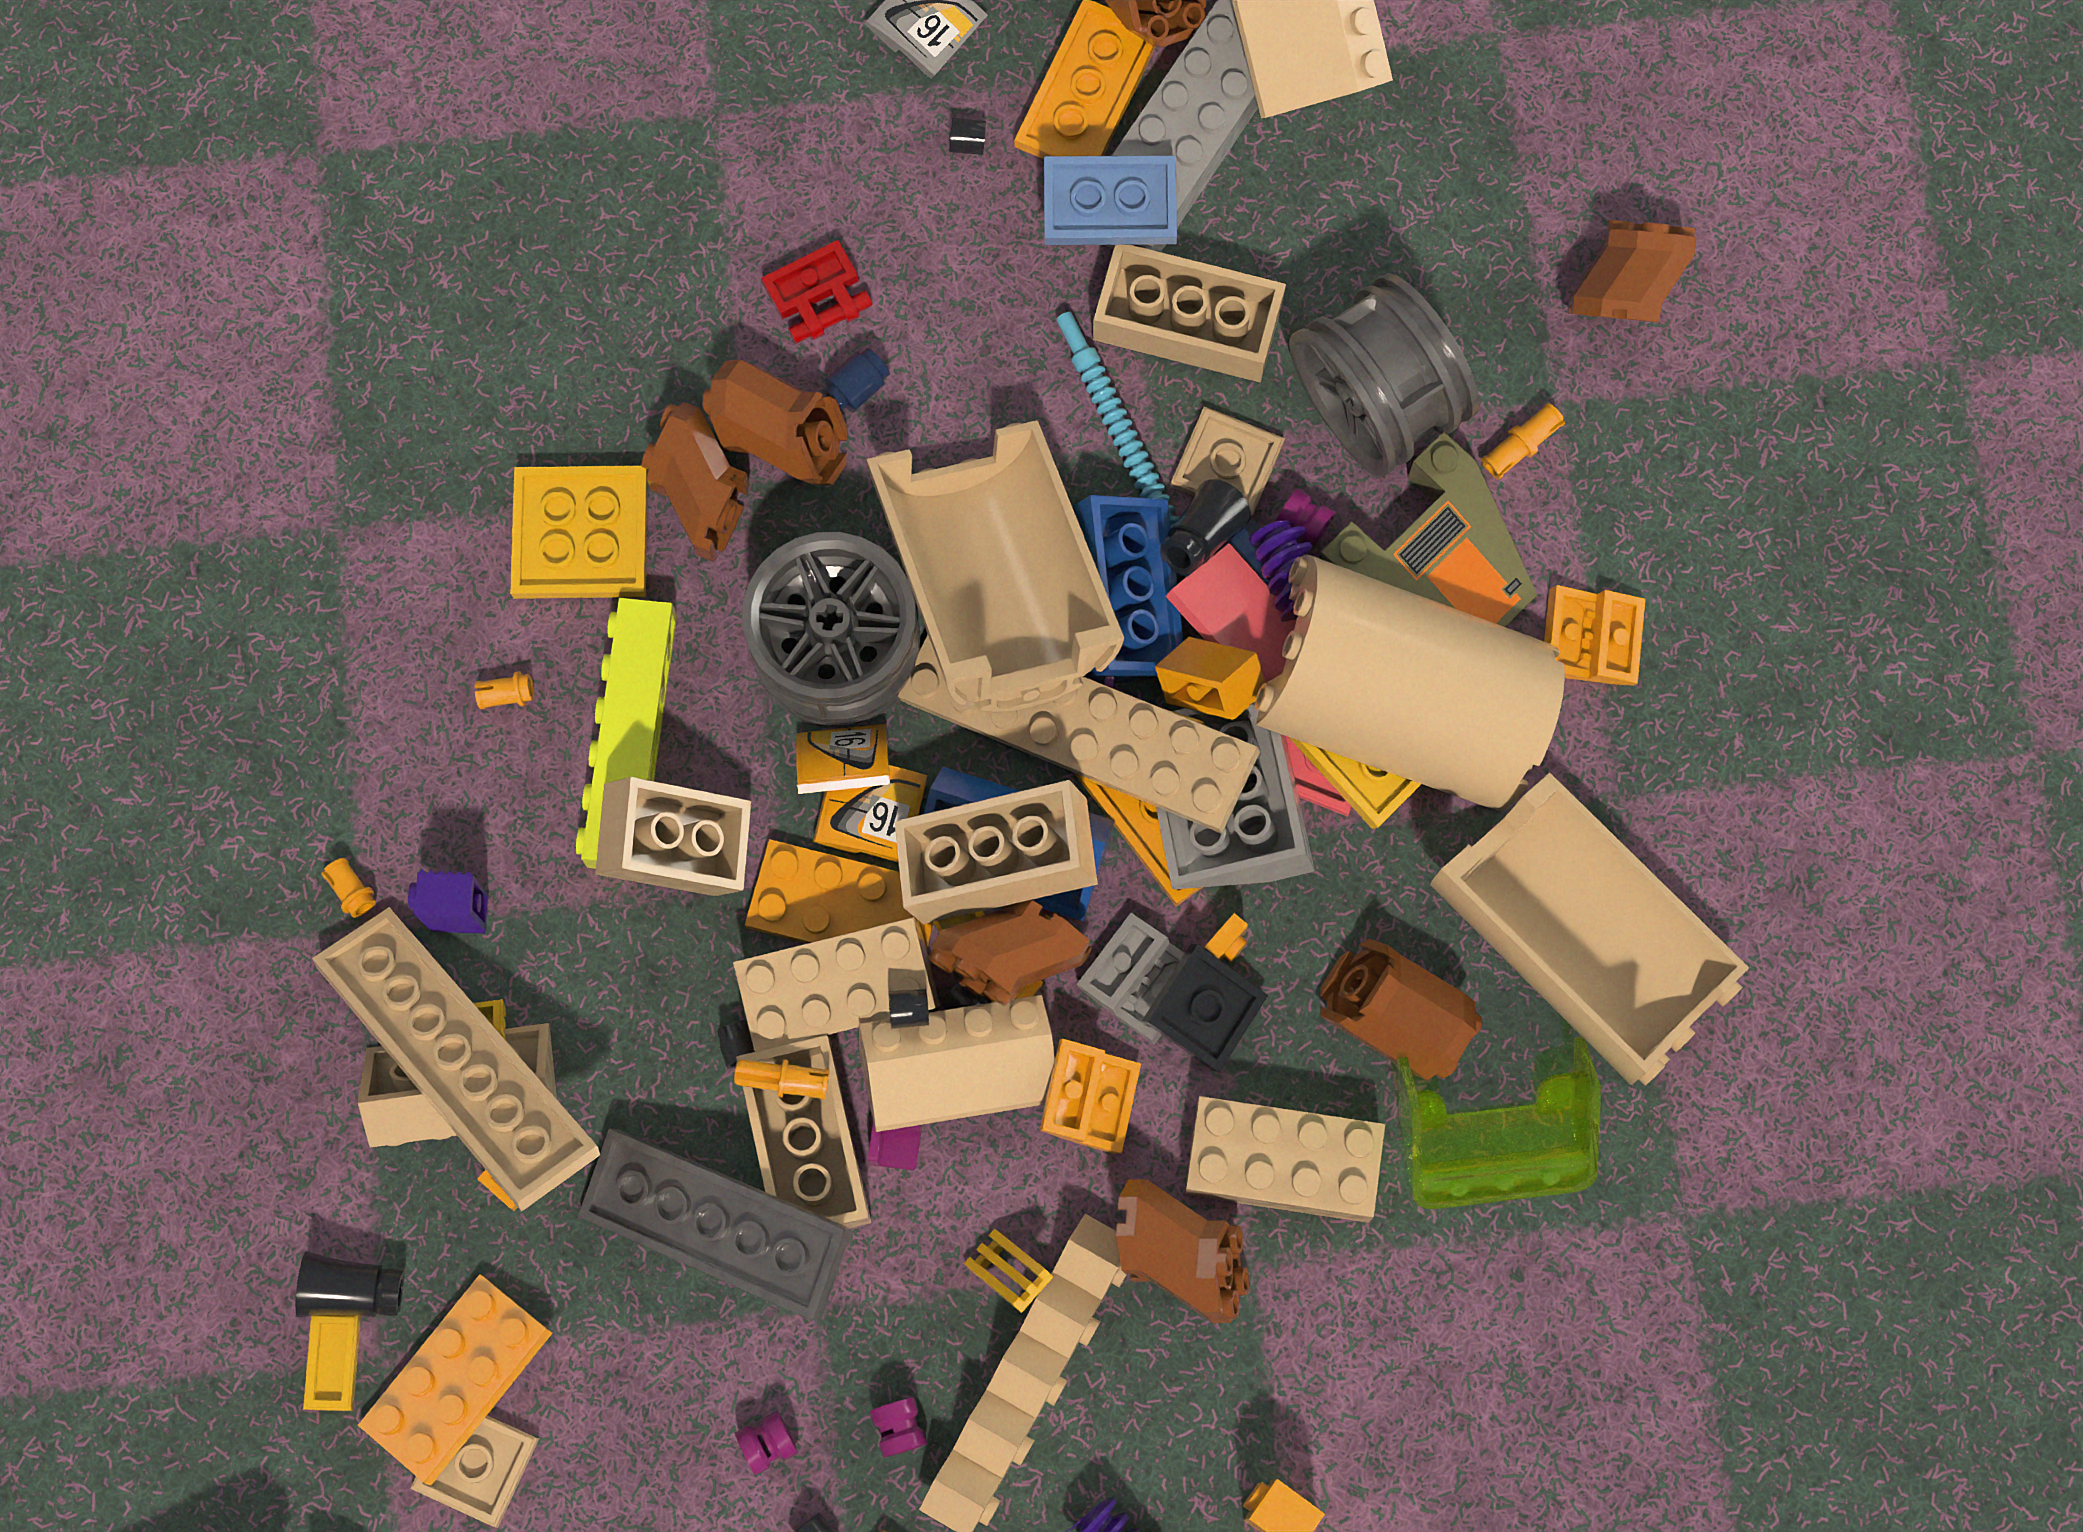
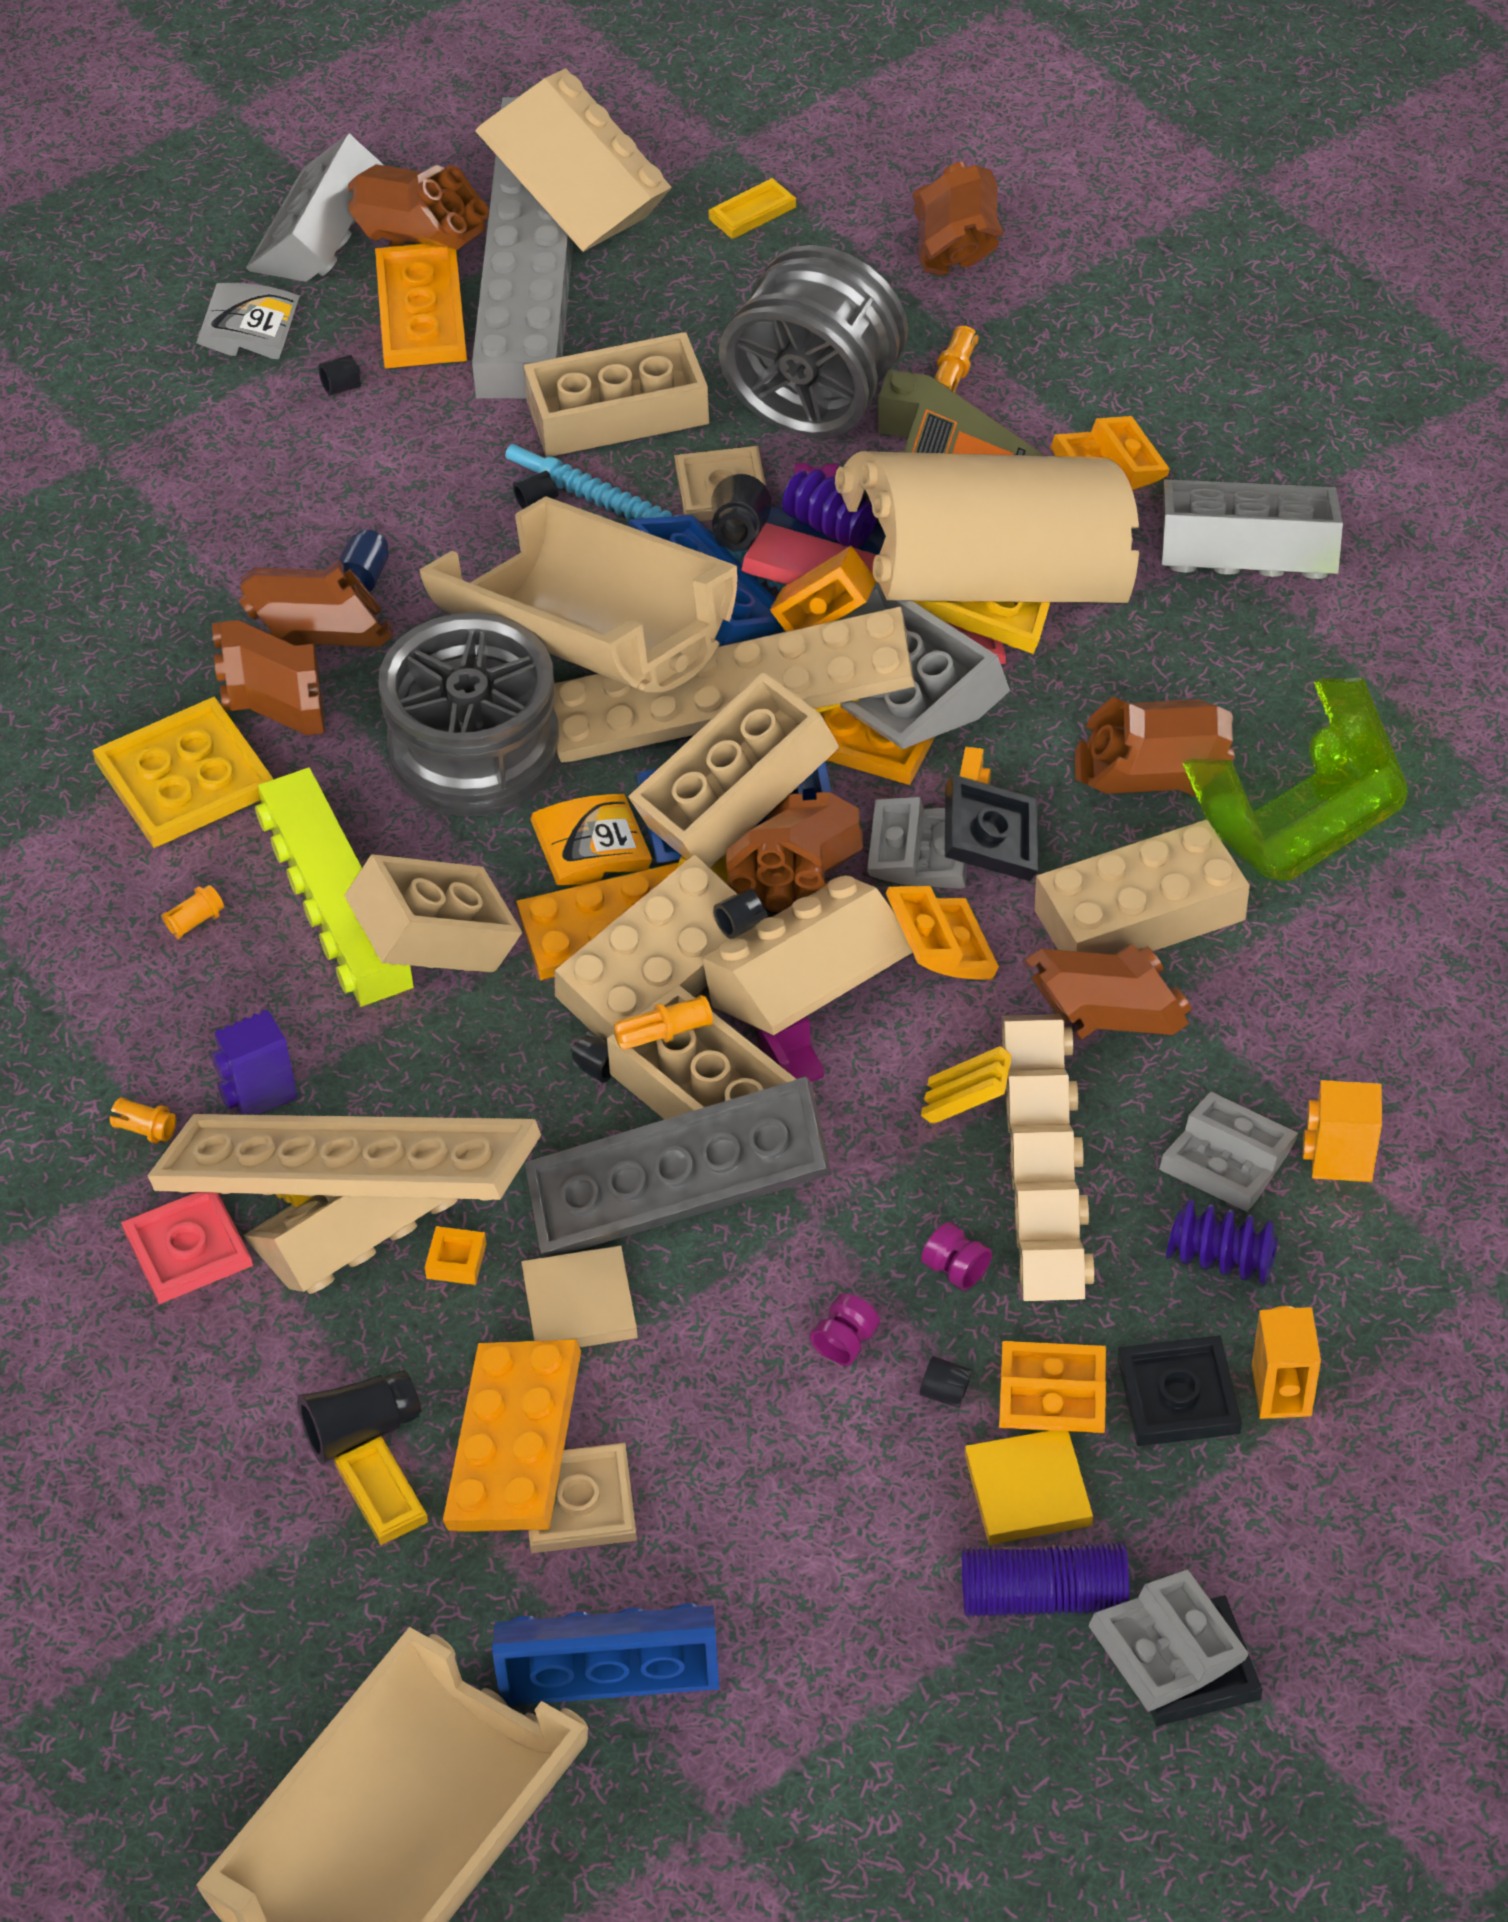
camera: 30 degrees left, 25 degrees down
red plate [761,240,873,344] -> none
light orange slope [796,724,890,794] -> none
medium blue plate [1044,156,1177,245] -> none
tan cylinder [1430,772,1749,1086] -> none
none -> coral tile [121,1192,253,1304]
none -> black hose [513,470,559,509]
none -> tan tile [521,1245,638,1347]
none -> yellow tile [708,178,796,239]
none -> light grey slope [1159,1091,1298,1212]
none -> slope [1161,479,1343,579]

